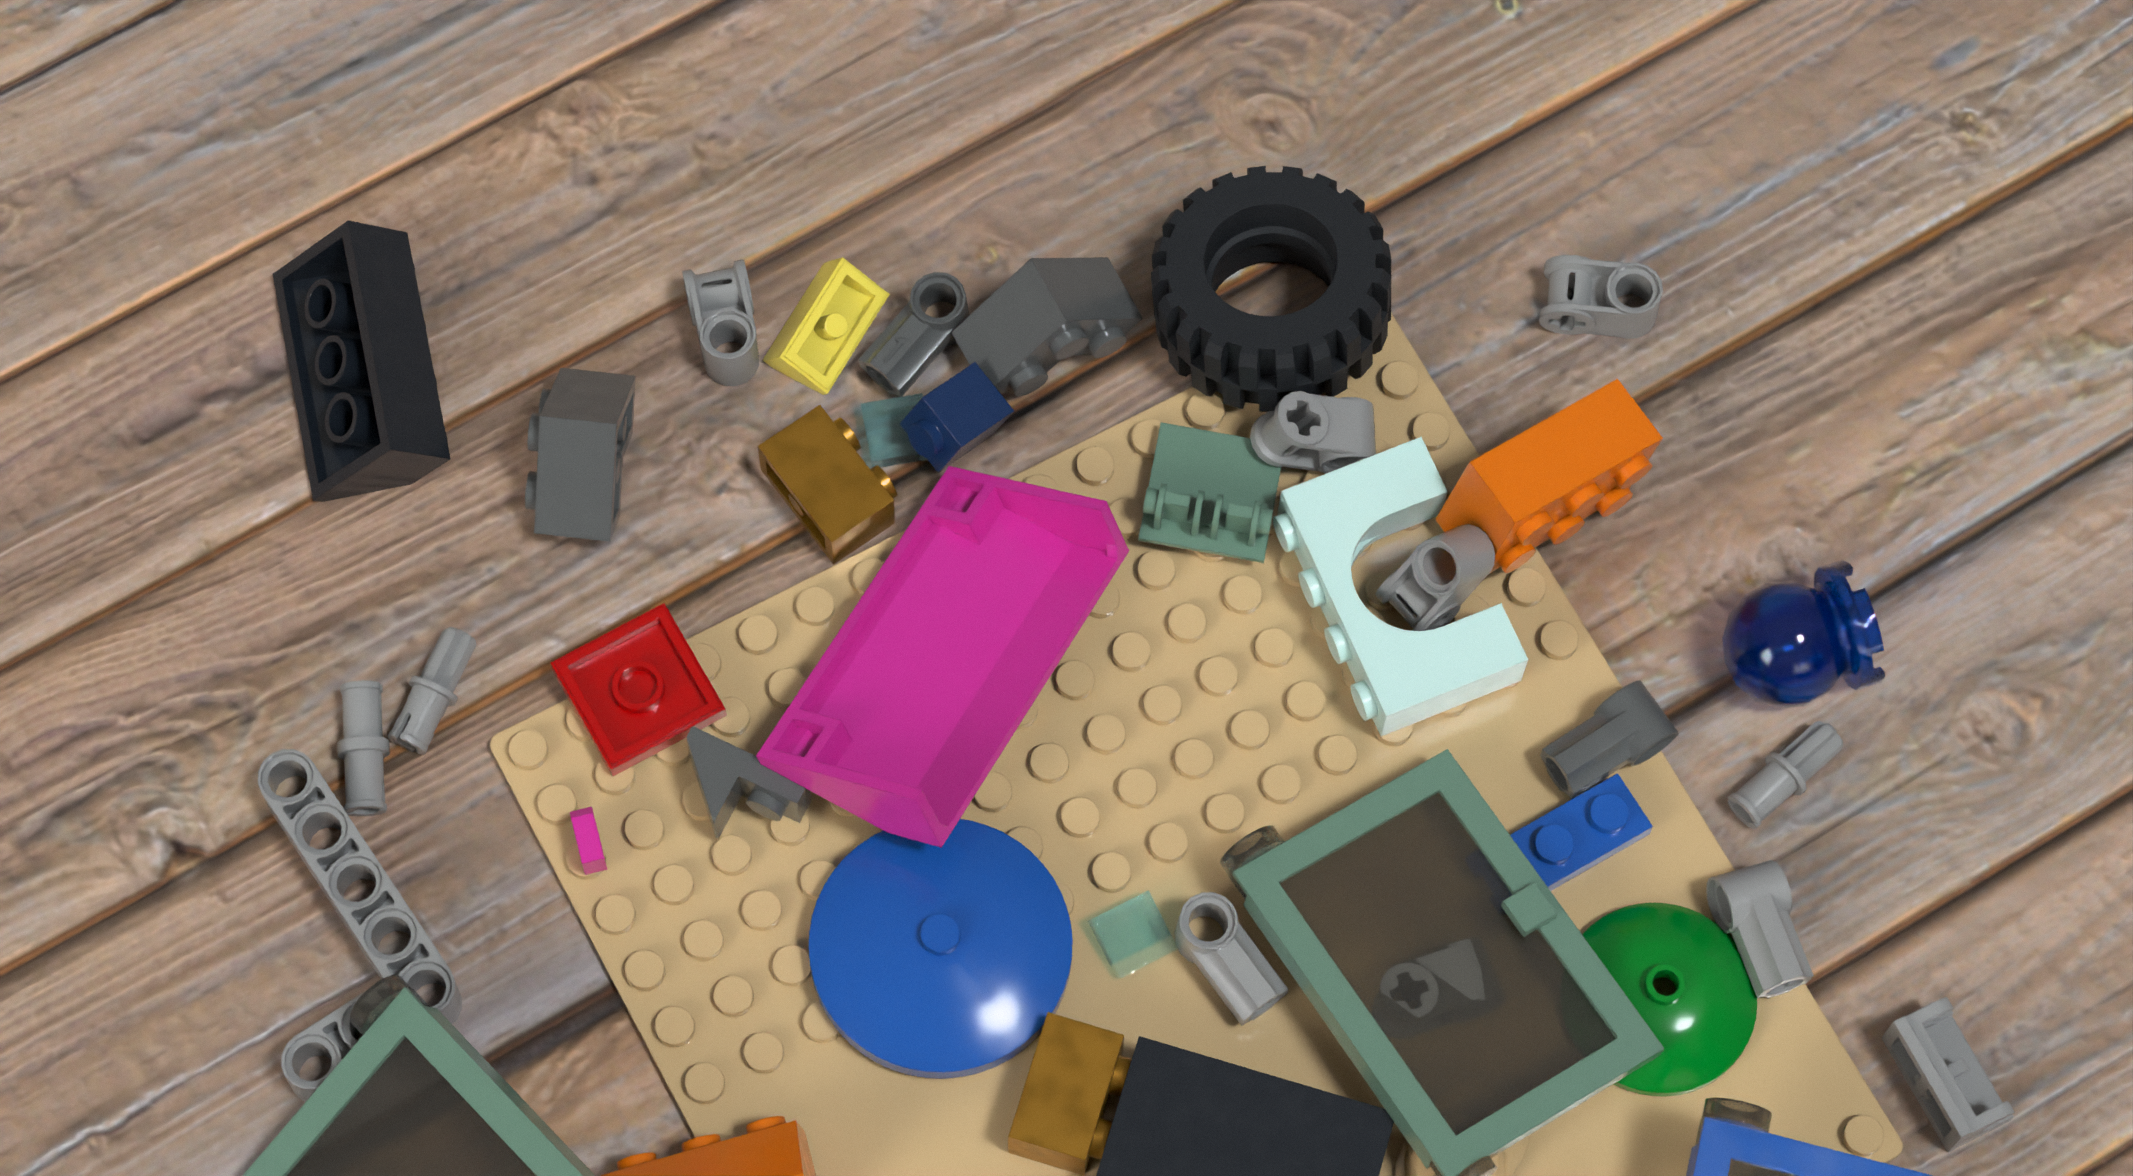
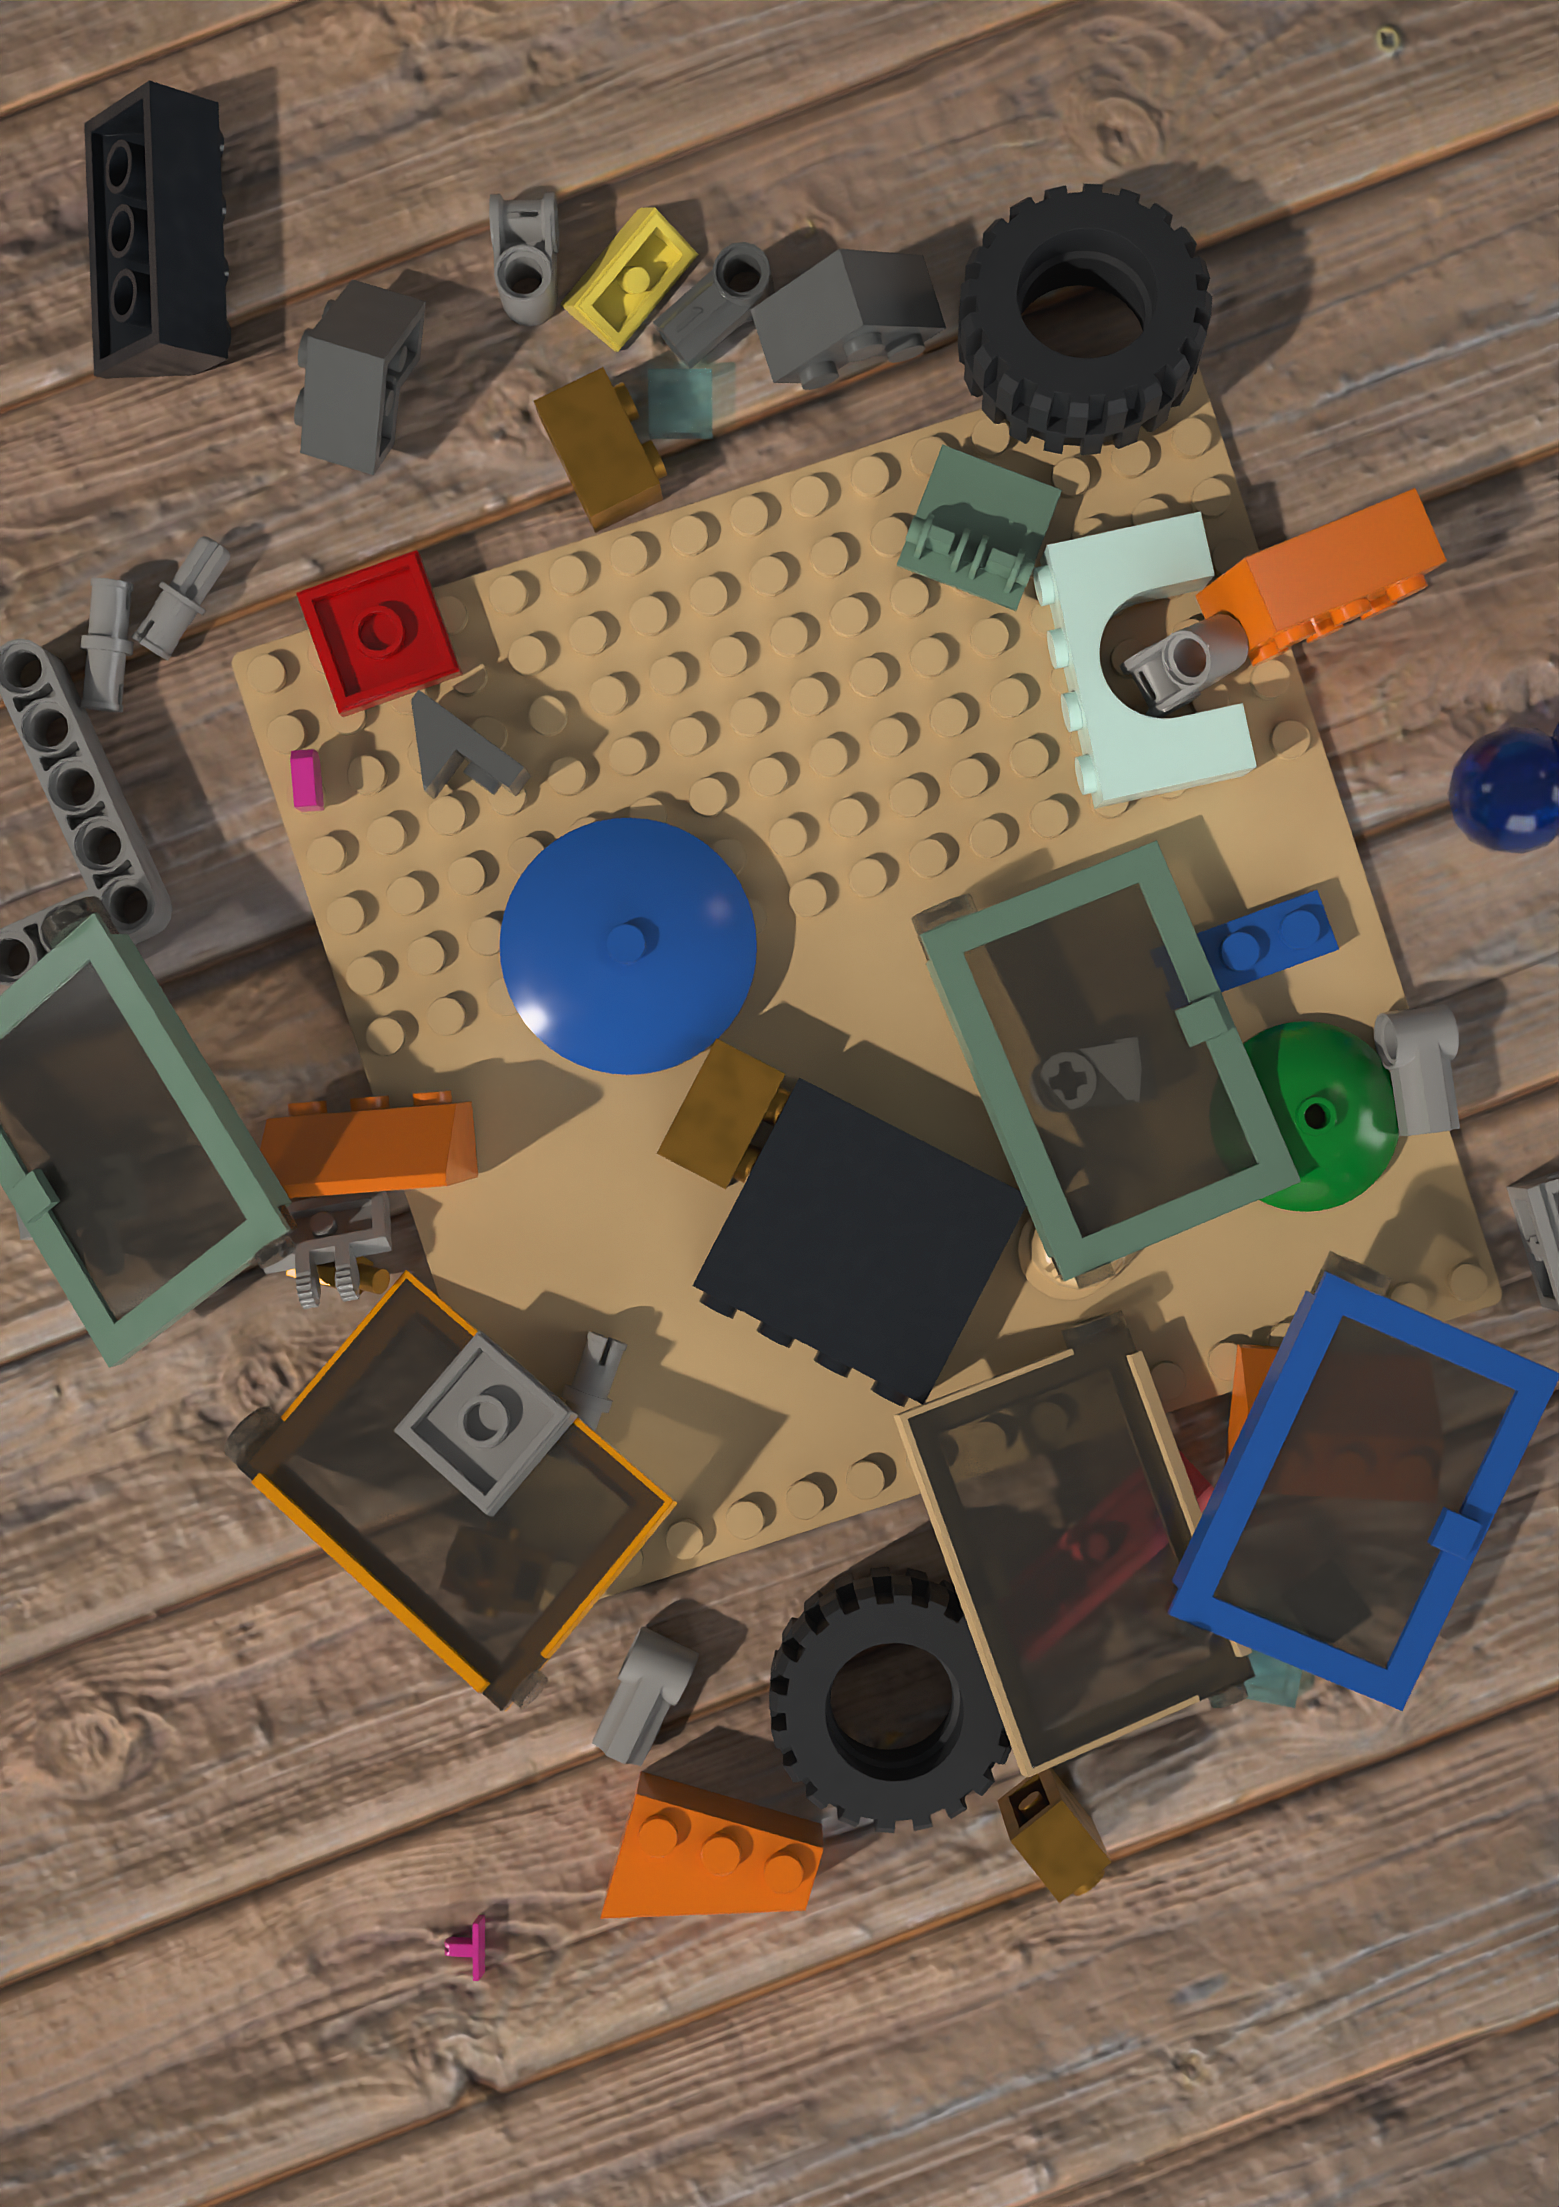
camera: 10 degrees right, 20 degrees up
dark pink slope [756,466,1129,848] -> none
dark blue brick [899,362,1014,473] -> none
clear light blue tile [1088,890,1178,979] -> none
light grey piece [1175,892,1289,1026] -> none
light grey piece [1250,391,1376,474] -> none
light grey piece [1539,255,1663,339] -> none
dark grey piece [1540,680,1679,799] -> none
light grey axle [1728,721,1844,829] -> none

